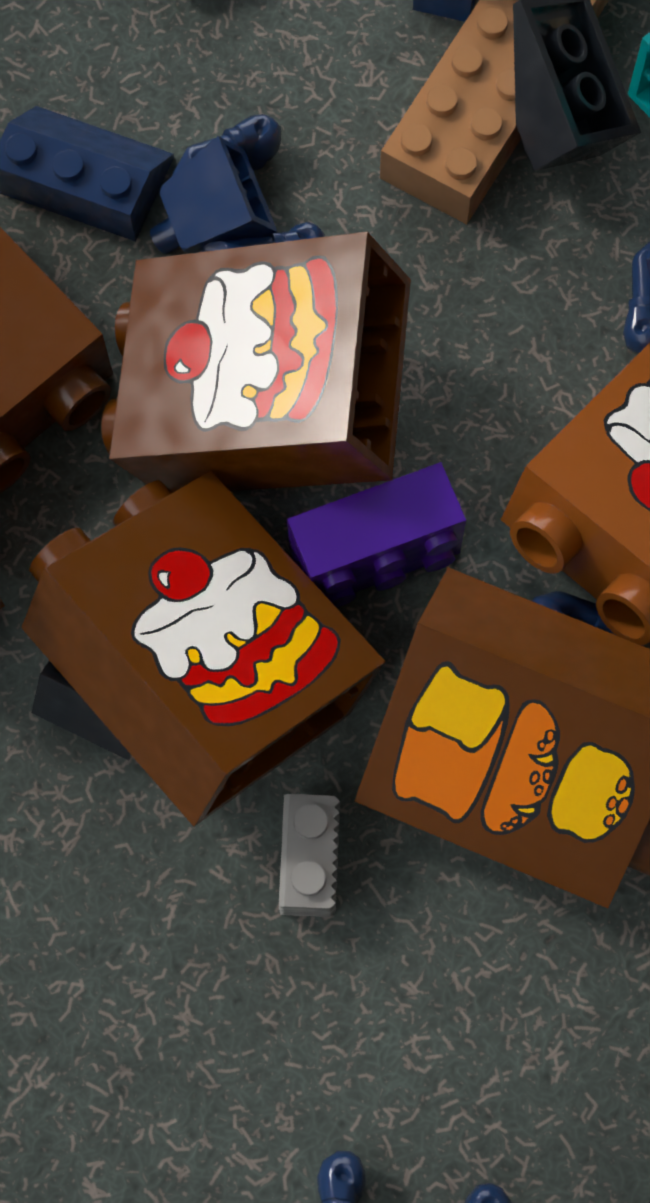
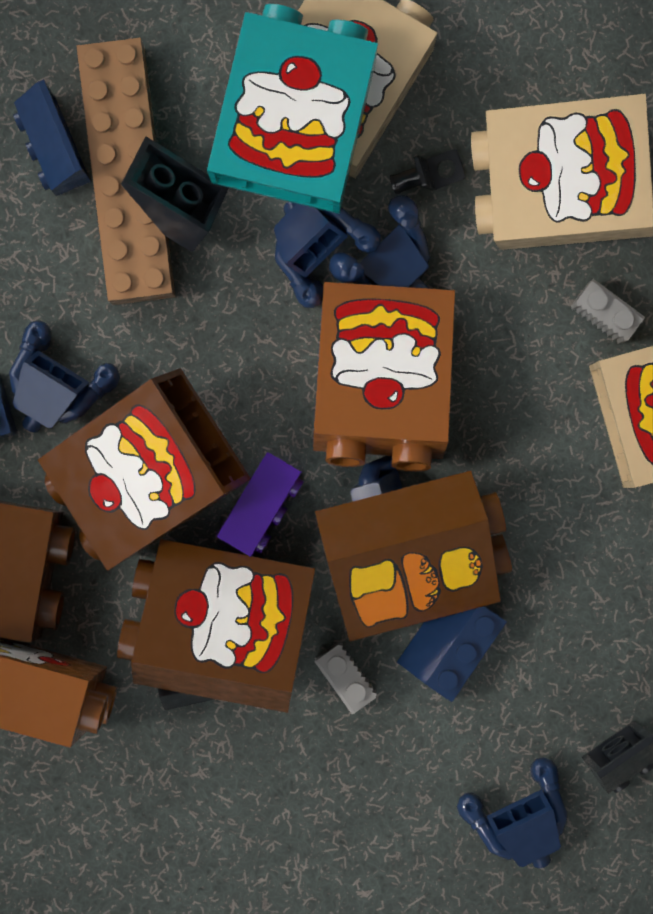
camera: 35 degrees left, 15 degrees up
none -> dark blue slope [397,606,506,702]

